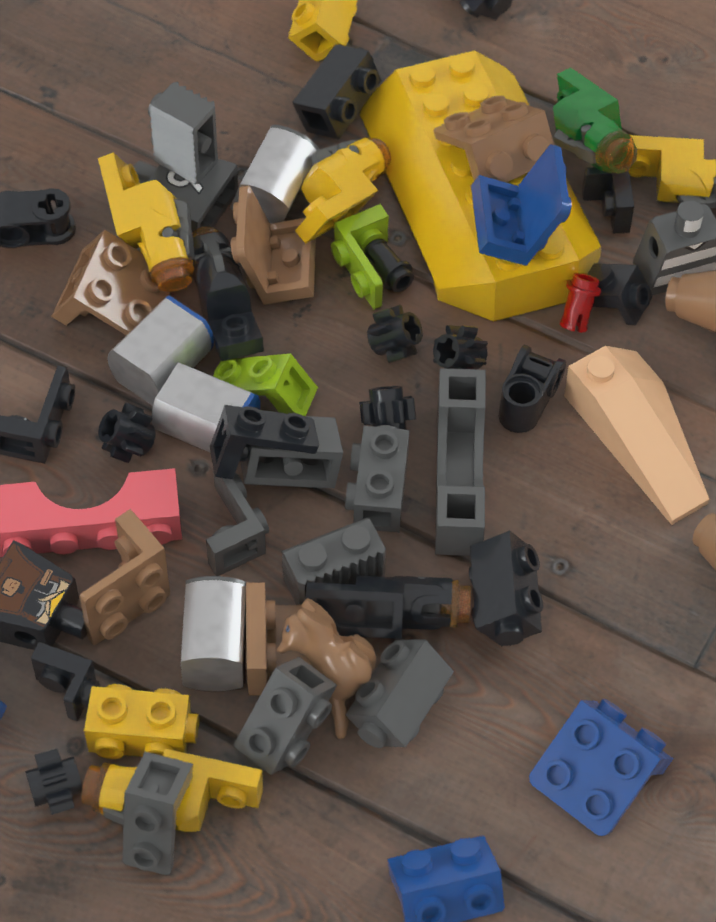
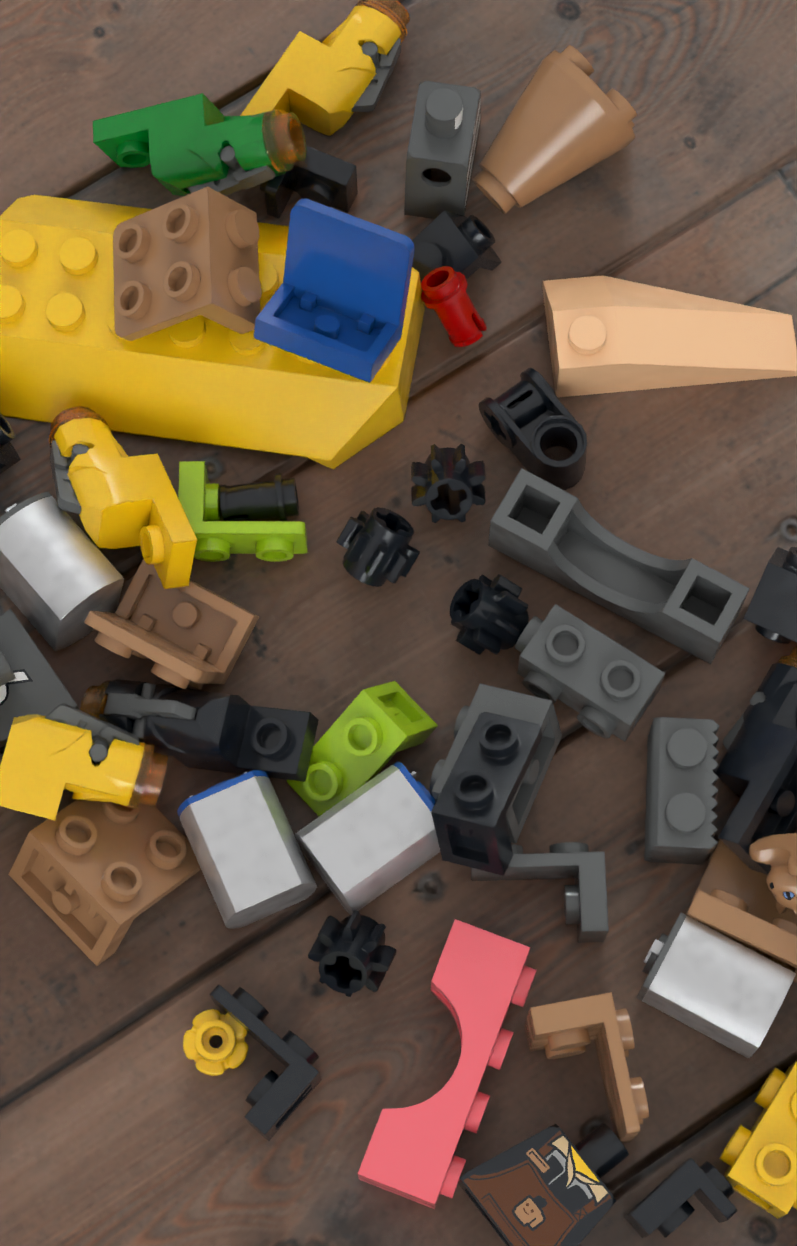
camera: 60 degrees left, 15 degrees up
none -> yellow plate [183,1009,249,1076]

